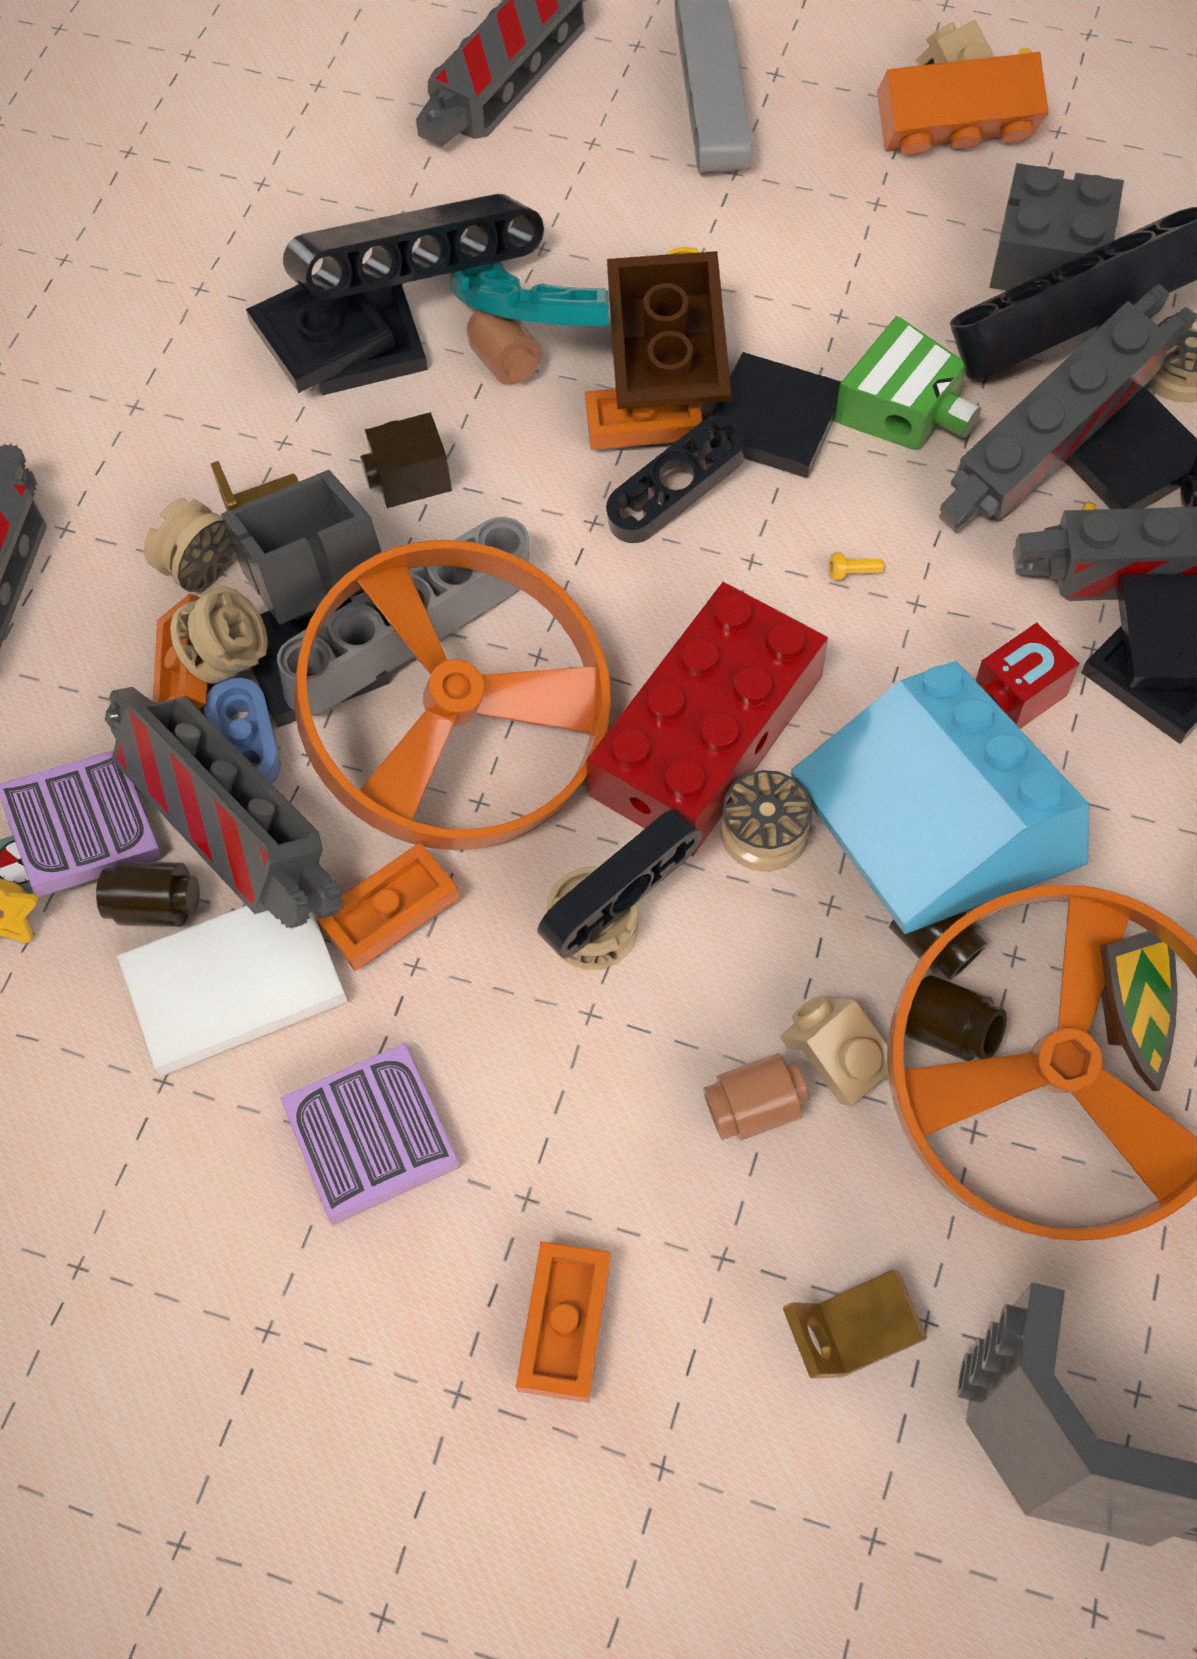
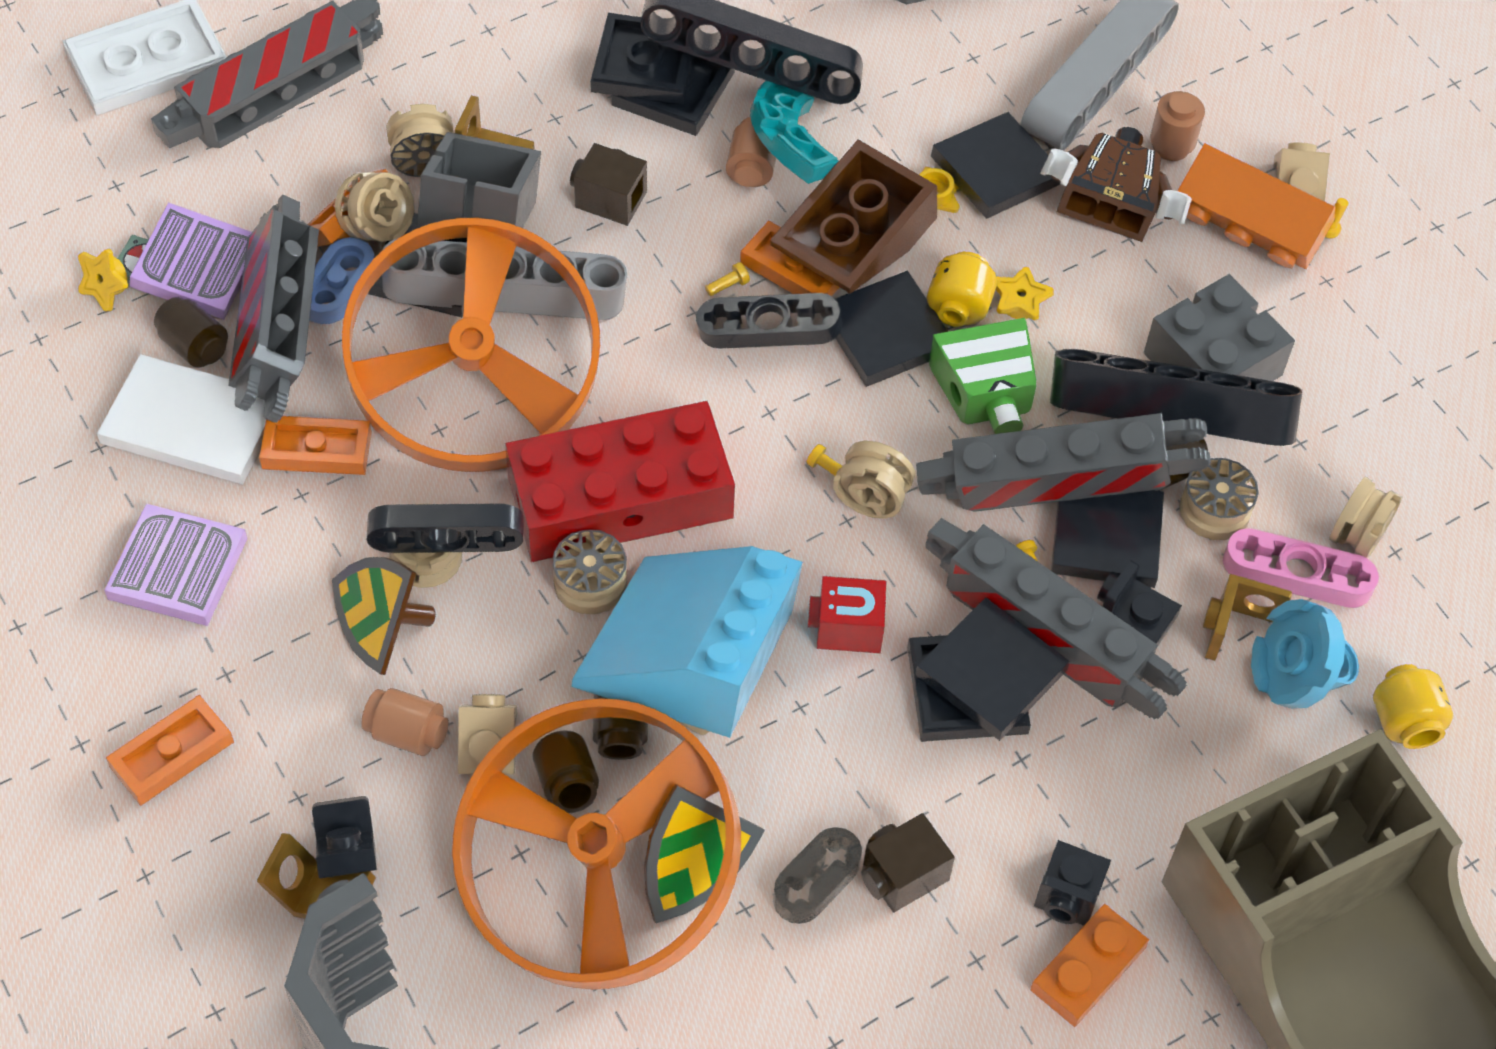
camera: 35 degrees right, 5 degrees down
none -> black bracket [312,796,377,879]
none -> shield [332,557,436,675]
none -> yellow piece [705,262,750,297]
none -> tan wheel [833,440,915,519]
none -> yellow head [926,251,998,327]
none -> black tile [931,112,1061,219]
none -> yellow plate [996,267,1054,320]
none -> reddish brown torso [1040,127,1192,242]
none -> nougat brick [1150,91,1205,161]

